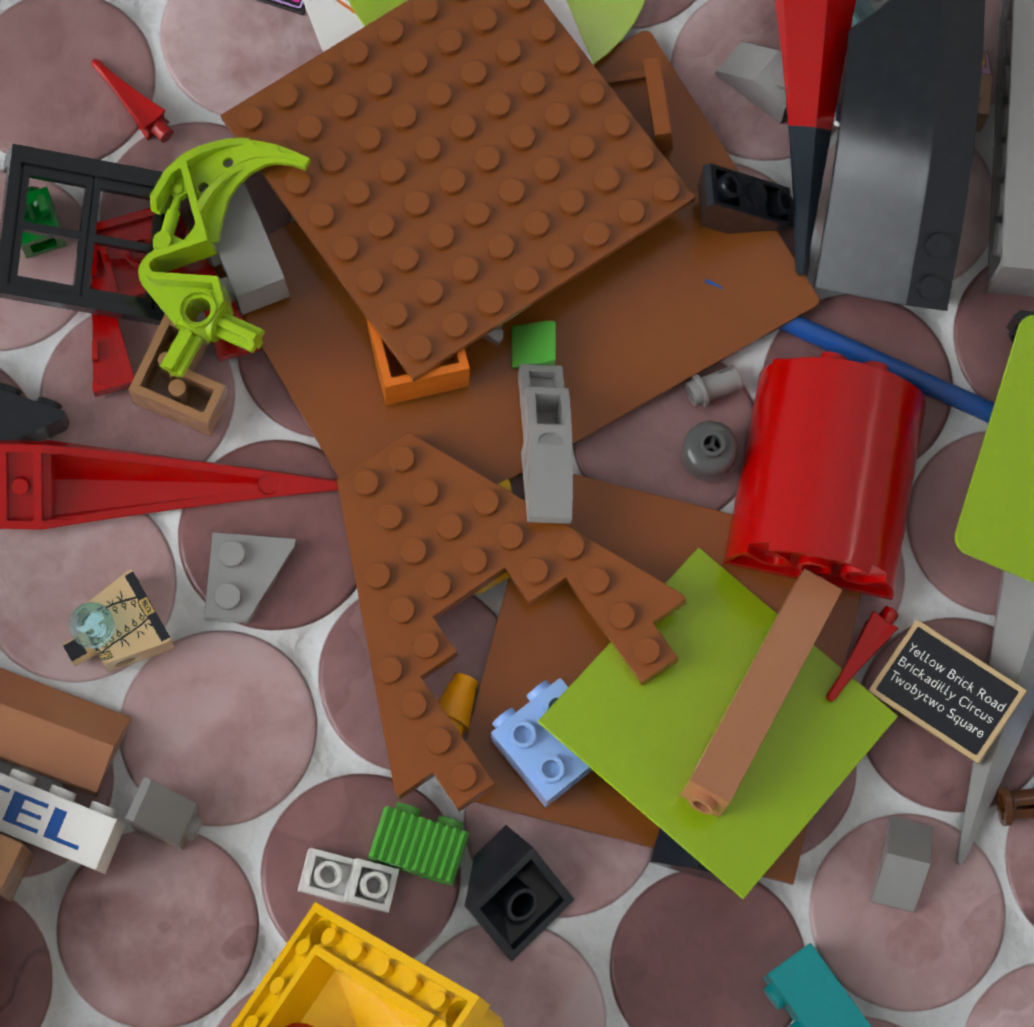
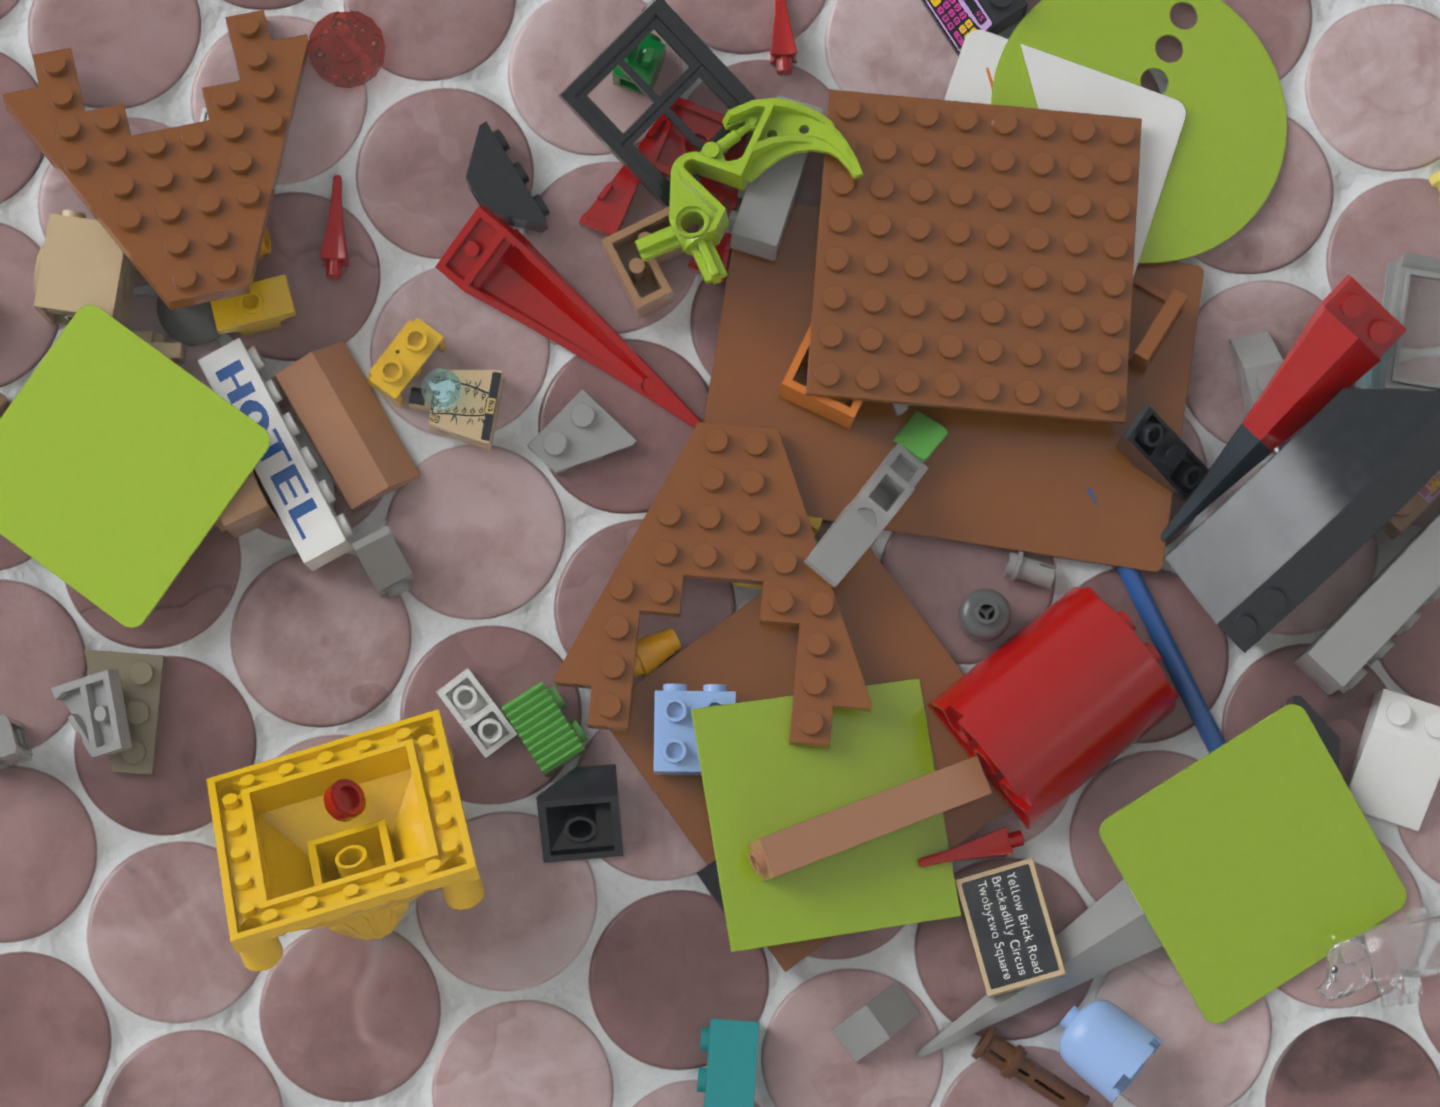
camera: 45 degrees right, 5 degrees up
none -> yellow window [366,317,447,408]

